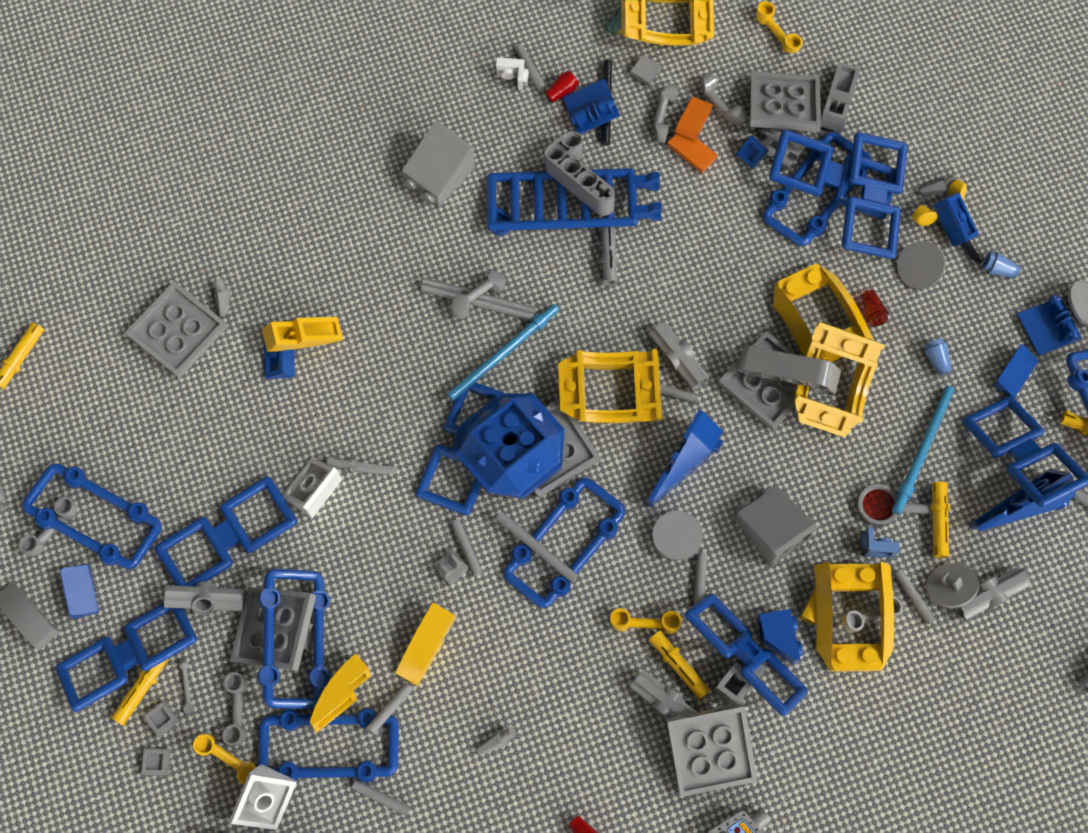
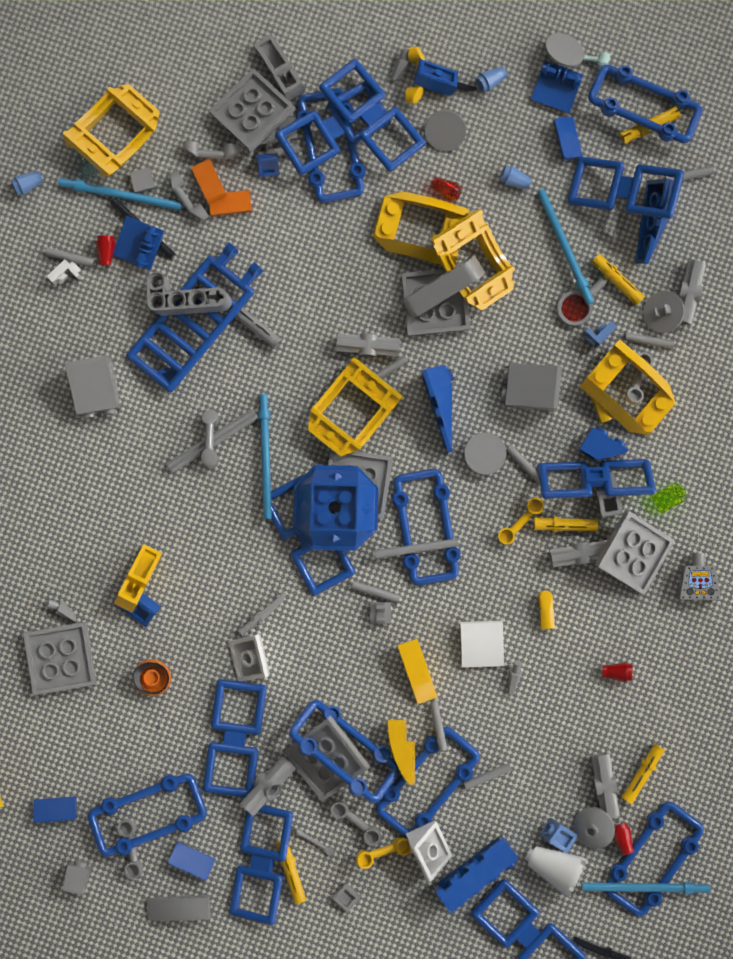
camera: 50 degrees left, 15 degrees up
light grey tile [142,700,180,738] -> none
yellow bar [756,1,803,53] -> none
none -> blue slope [33,796,78,823]
none -> dark azure bar [58,178,182,211]
none -> orange piece [133,659,171,696]
none -> white slope [460,621,504,667]
none -> yellow bar [538,591,555,629]
none -> clear neon green bracket [651,481,687,514]

